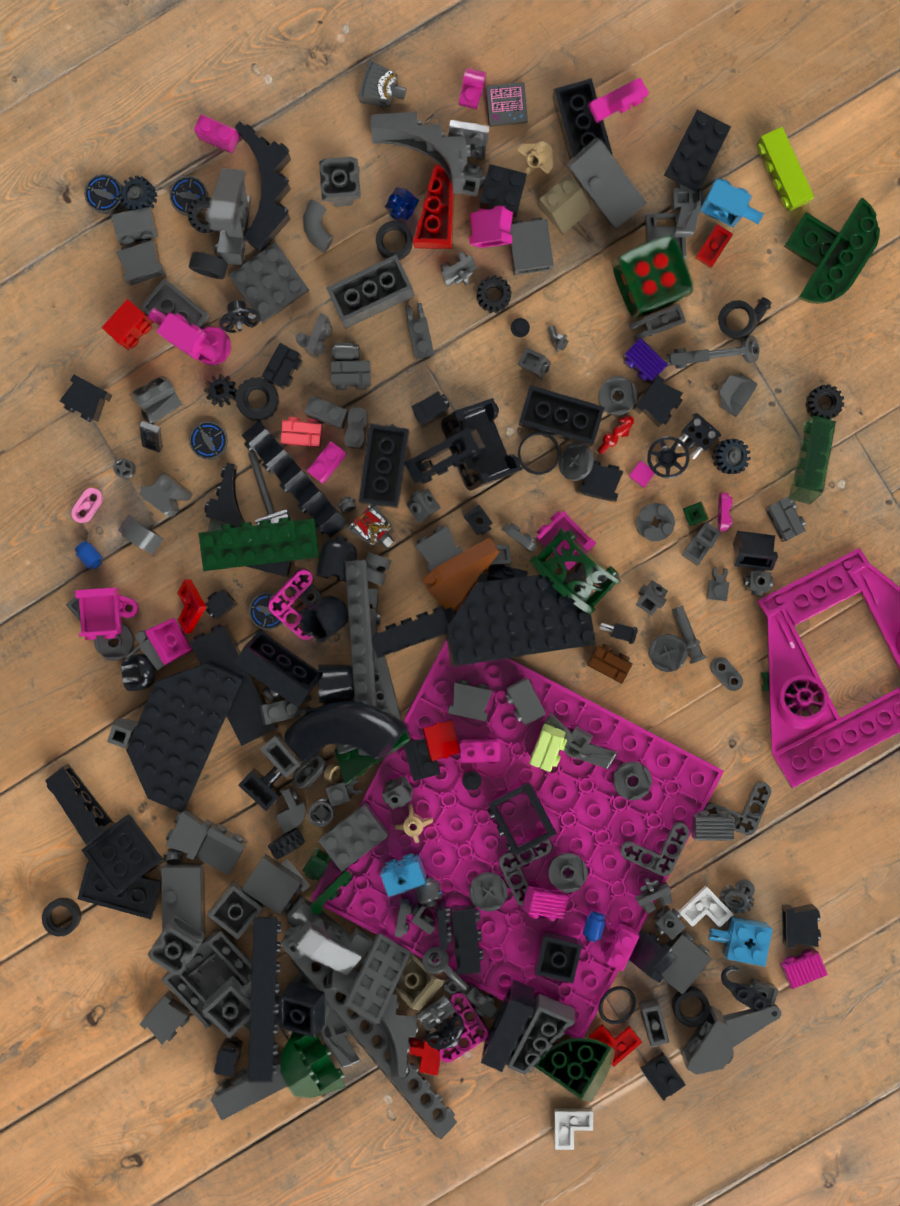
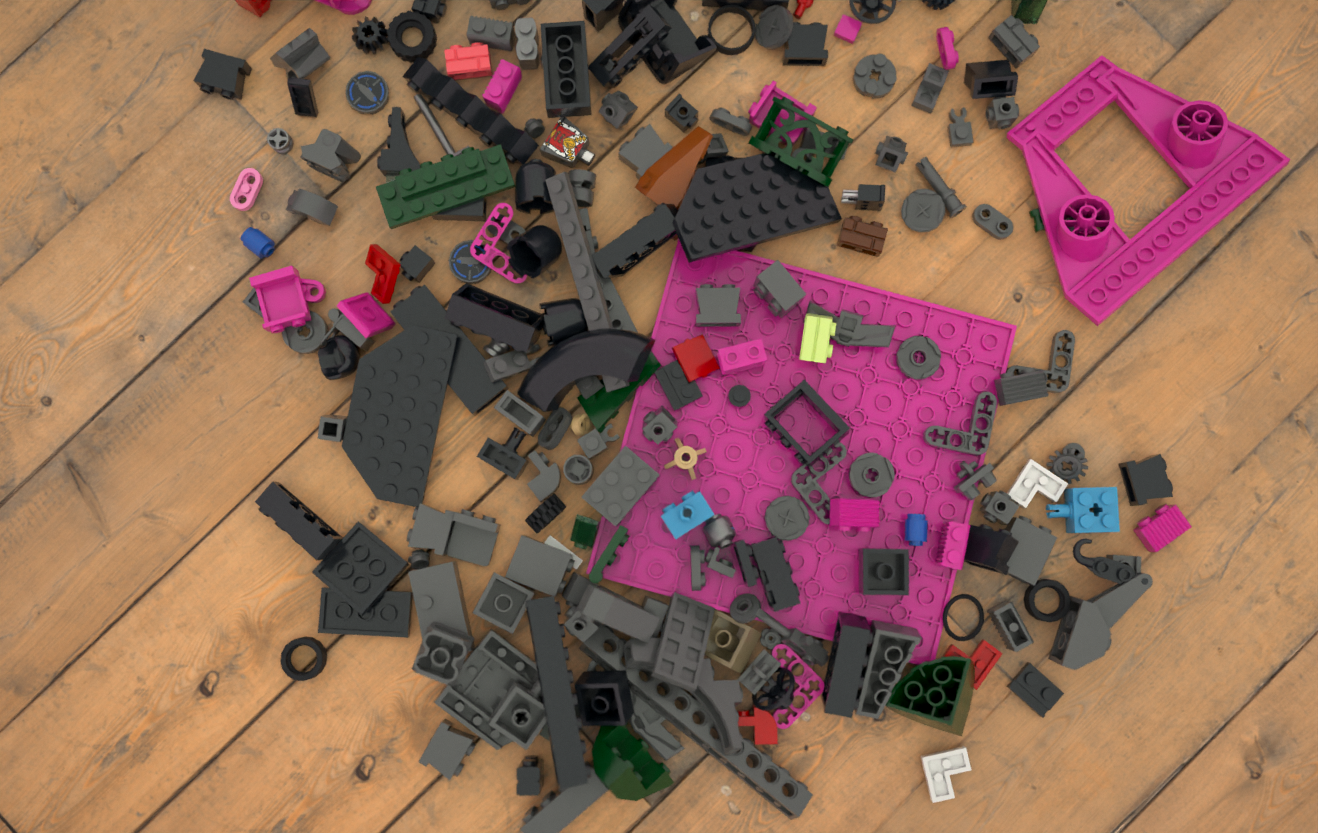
camera: 15 degrees left, 5 degrees down
dark green tile [683,501,709,526] -> none

